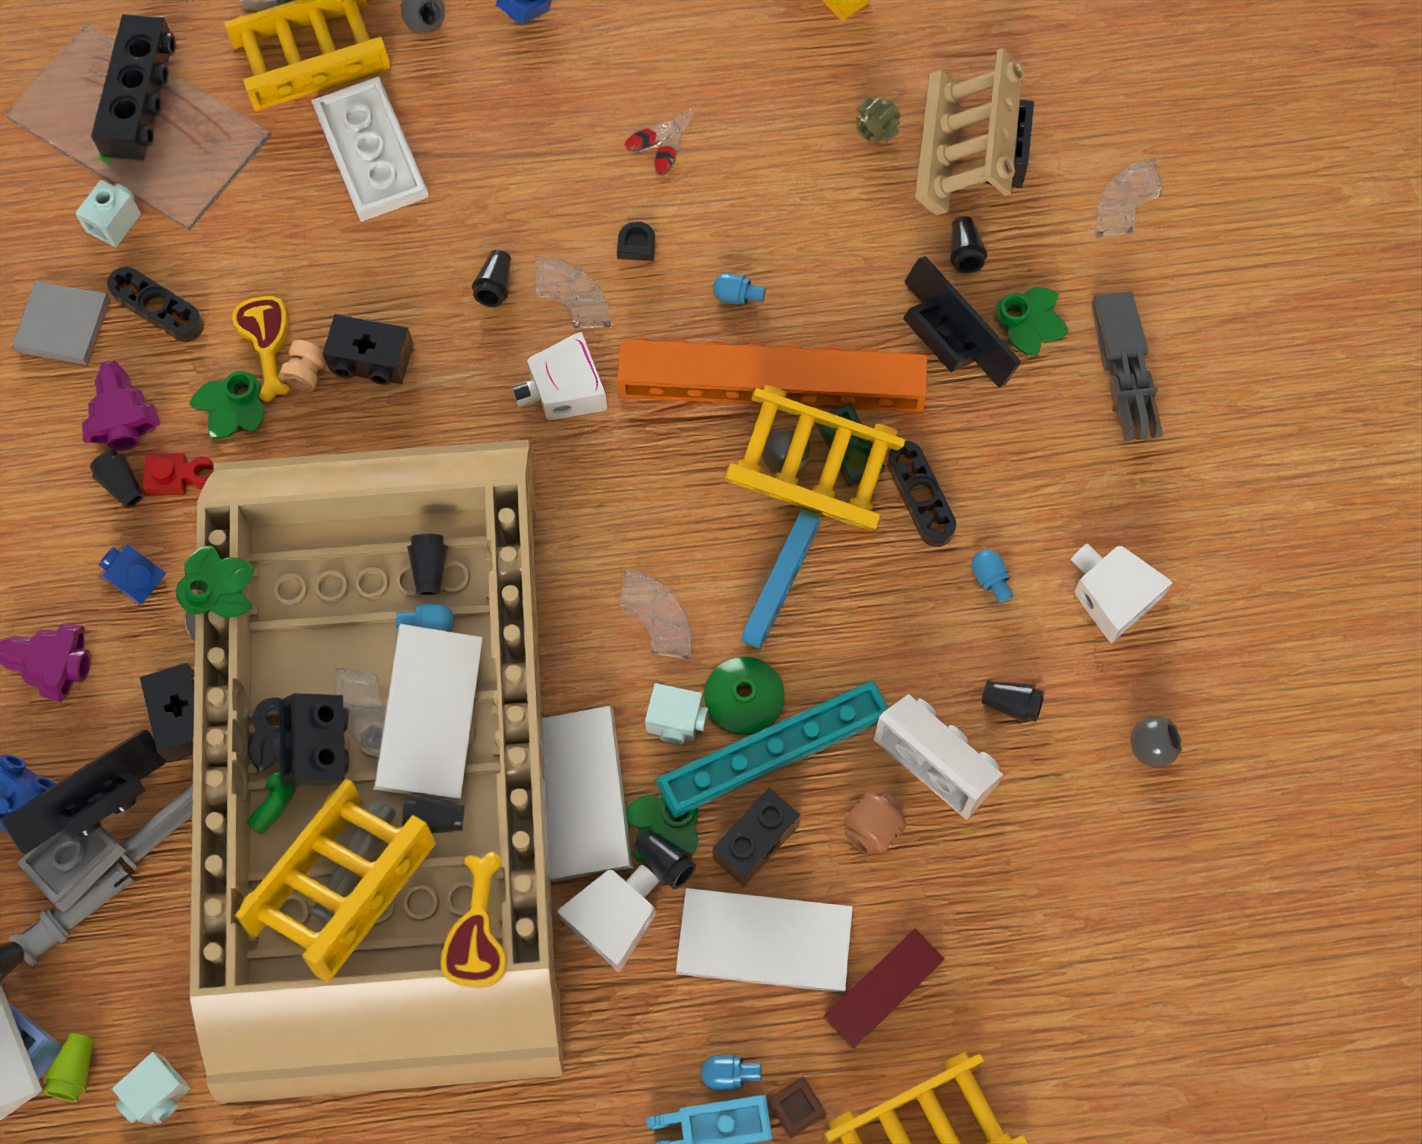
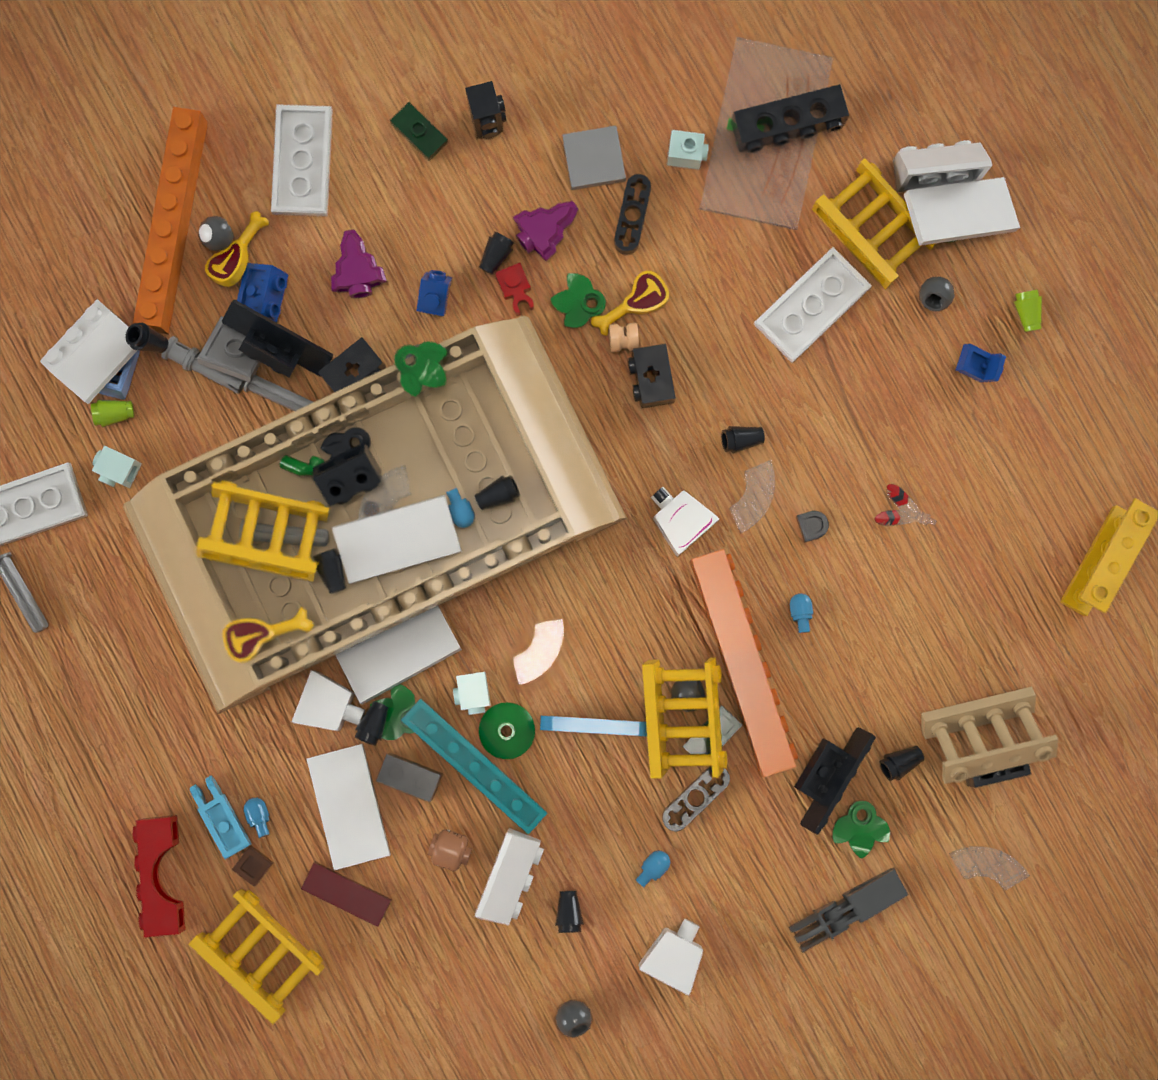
camera: 65 degrees right, 15 degrees up
olive gear [856,97,900,143] -> none

